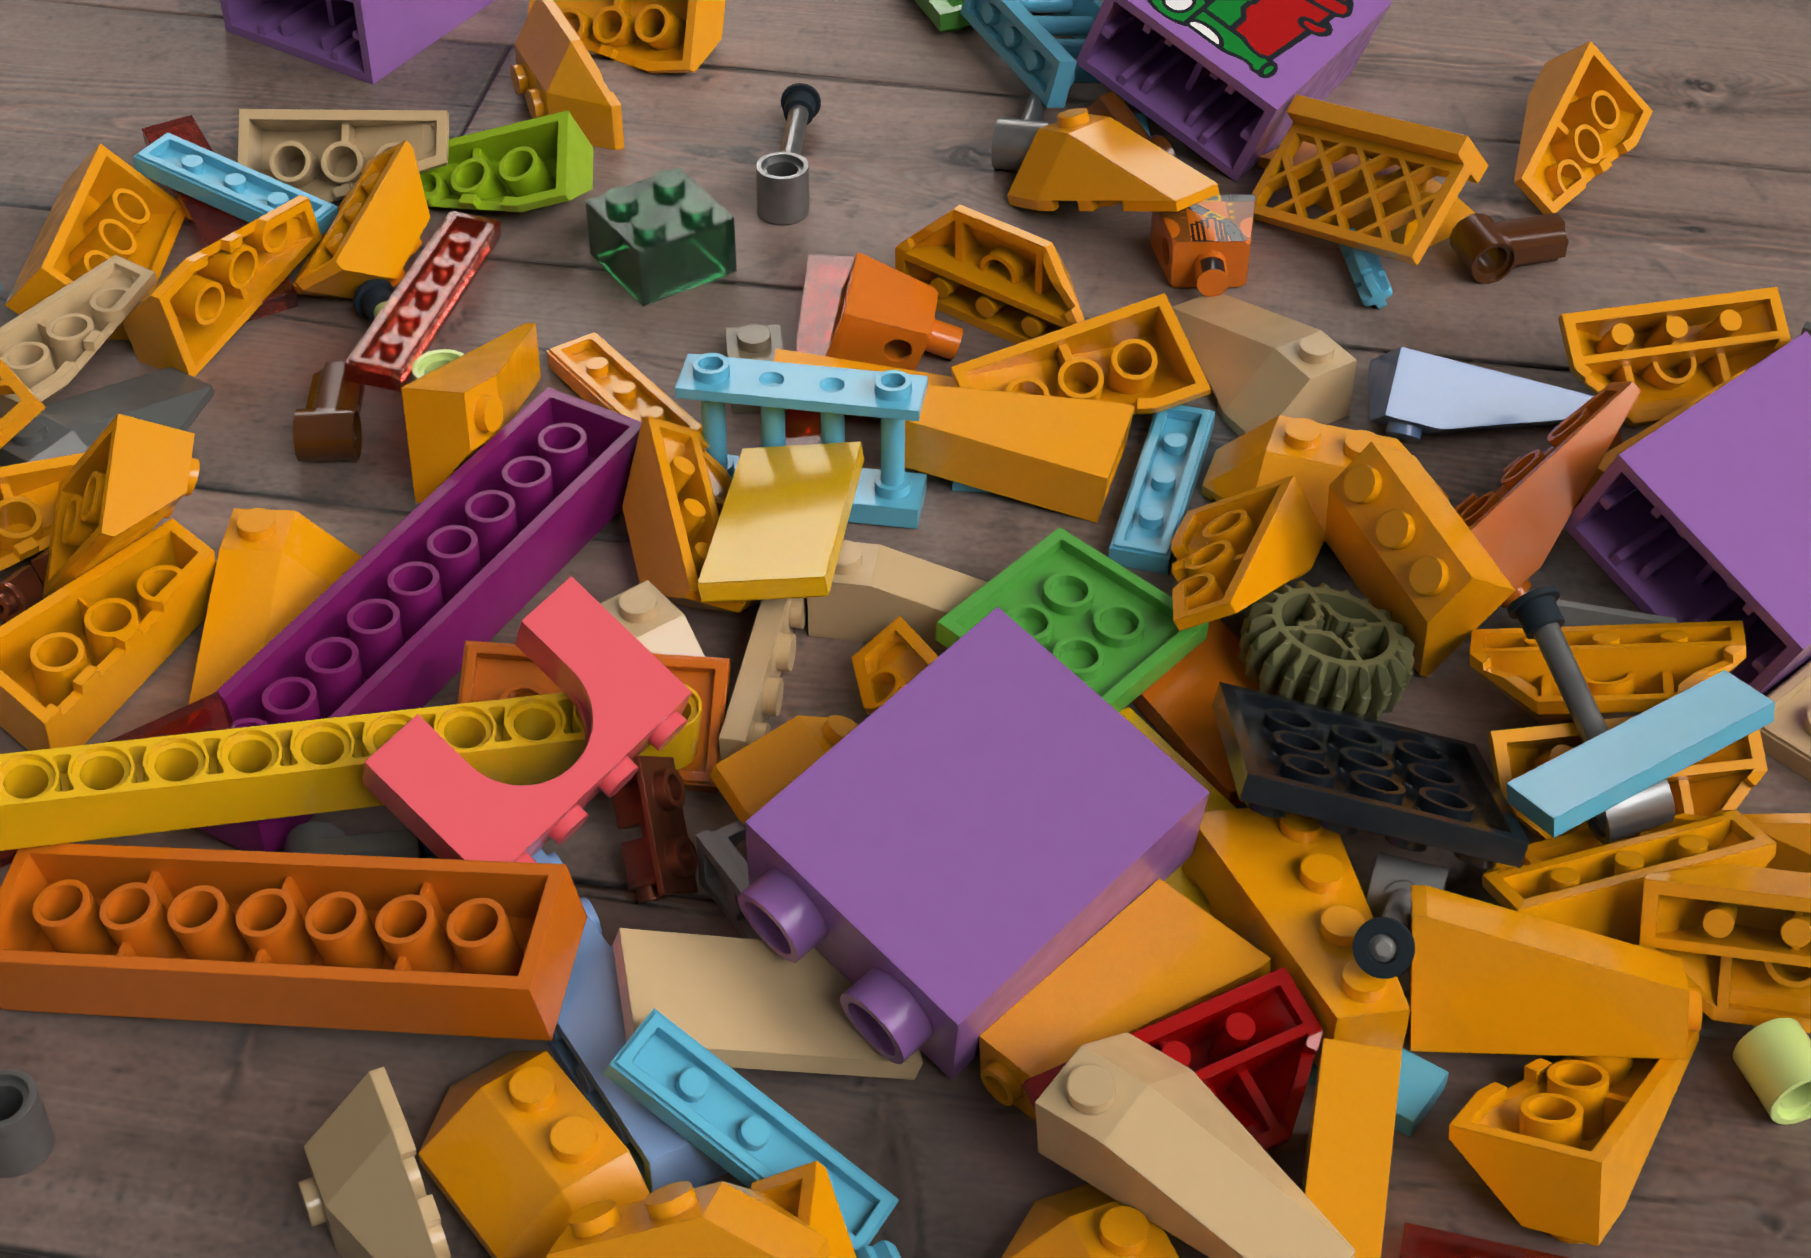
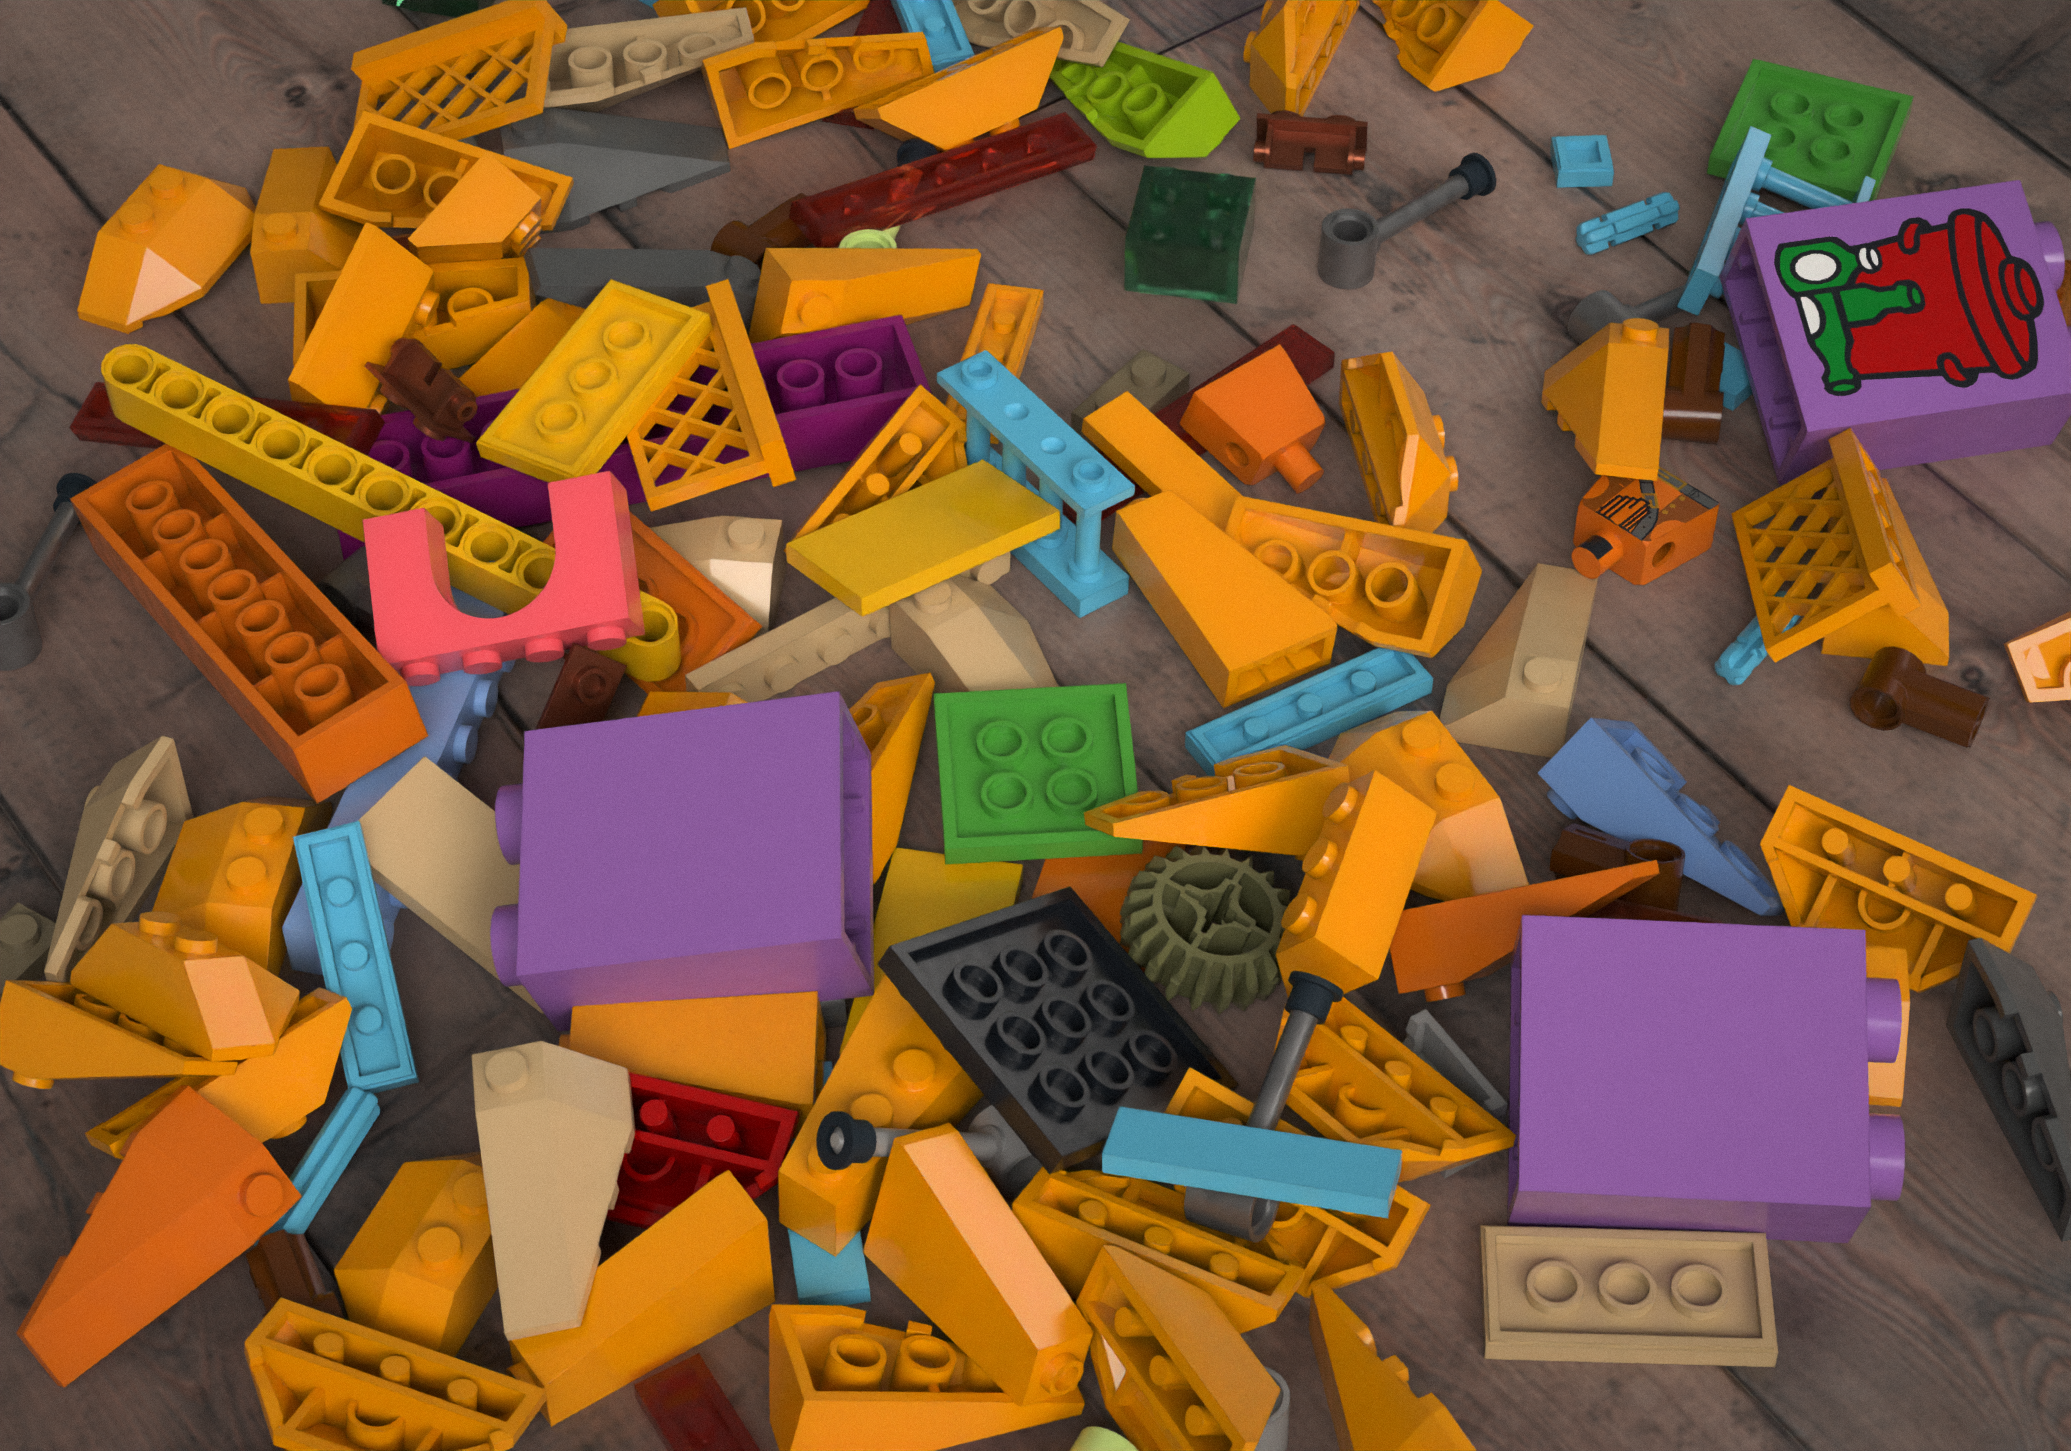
camera: 45 degrees right, 5 degrees up
none -> light orange slope [288,222,441,427]
none -> copper hinge [364,338,478,443]
none -> yellow tile [476,279,713,483]
none -> dark grey wedge [524,248,761,336]
none -> light orange fence [627,279,797,512]
none -> copper hinge [1253,110,1368,175]
none -> medium azure tile [1550,135,1614,188]
none -> reddish brown piece [1550,823,1686,912]
none -> medium azure axle [1575,192,1680,255]

